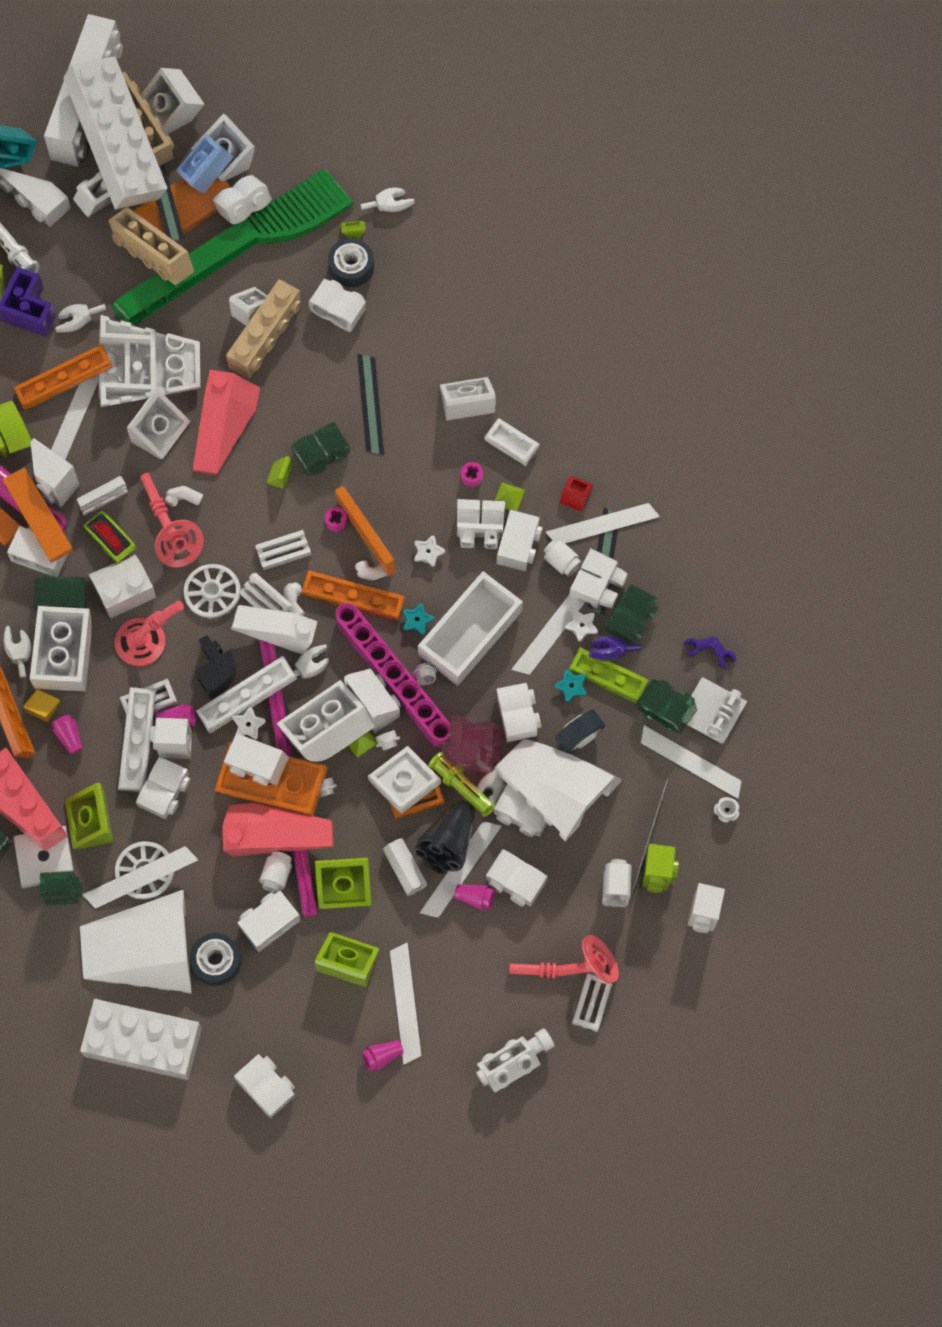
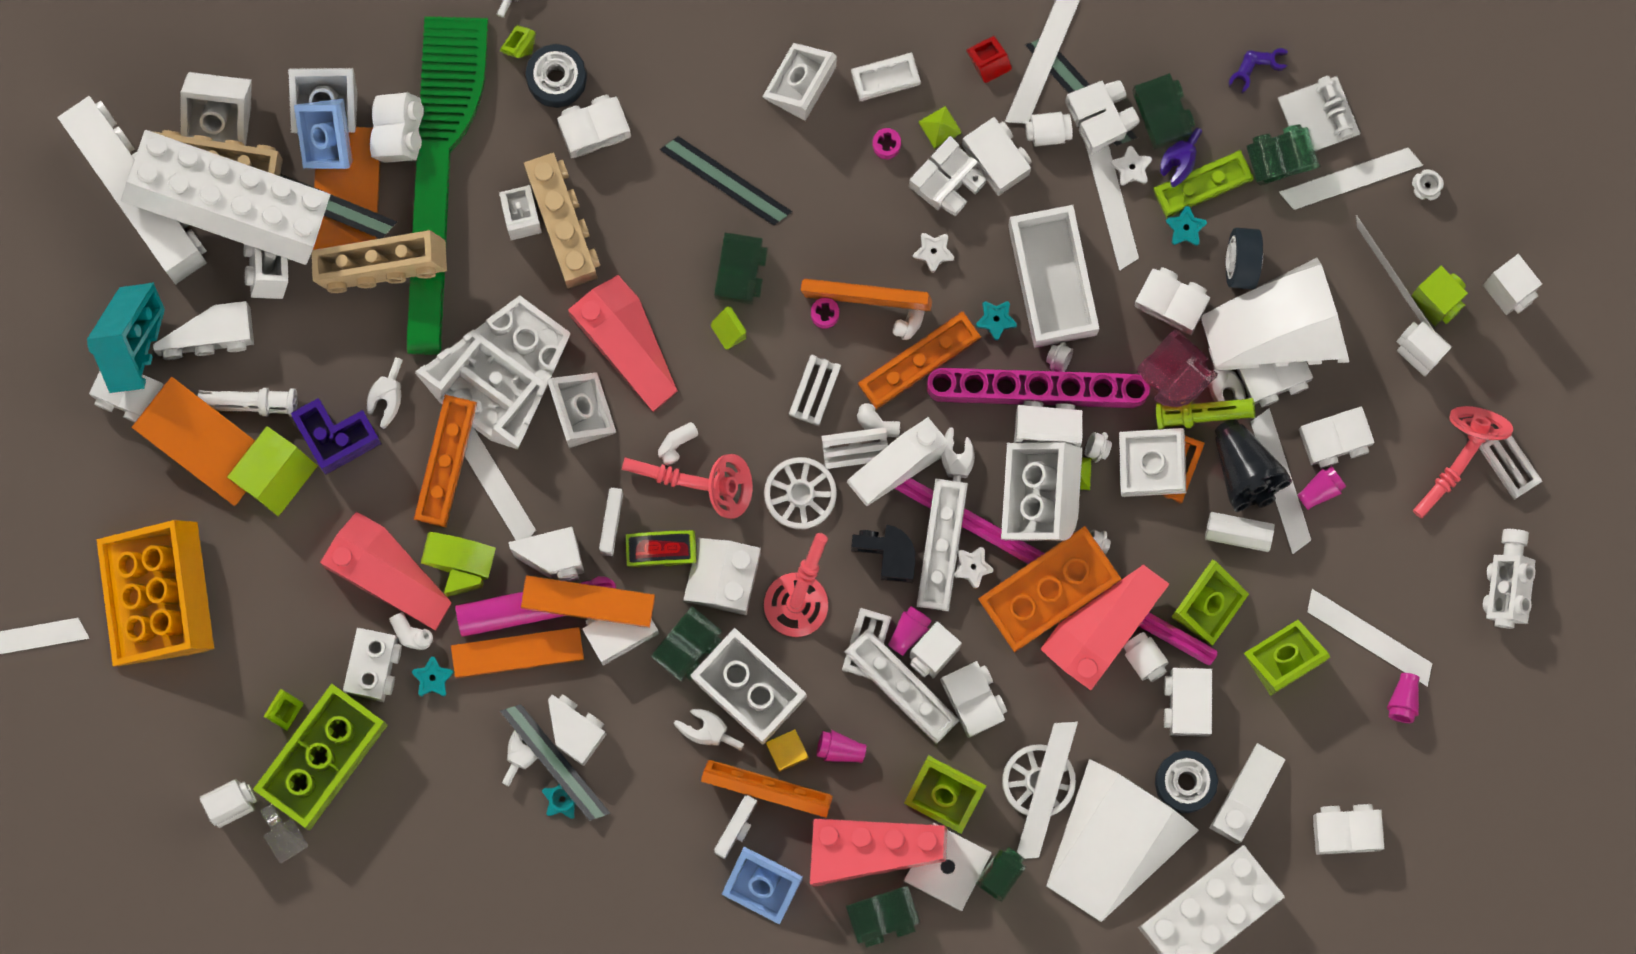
camera: 50 degrees left, 10 degrees up
white brick [224,733,289,786] -> none
none -> white slope [1209,743,1286,844]

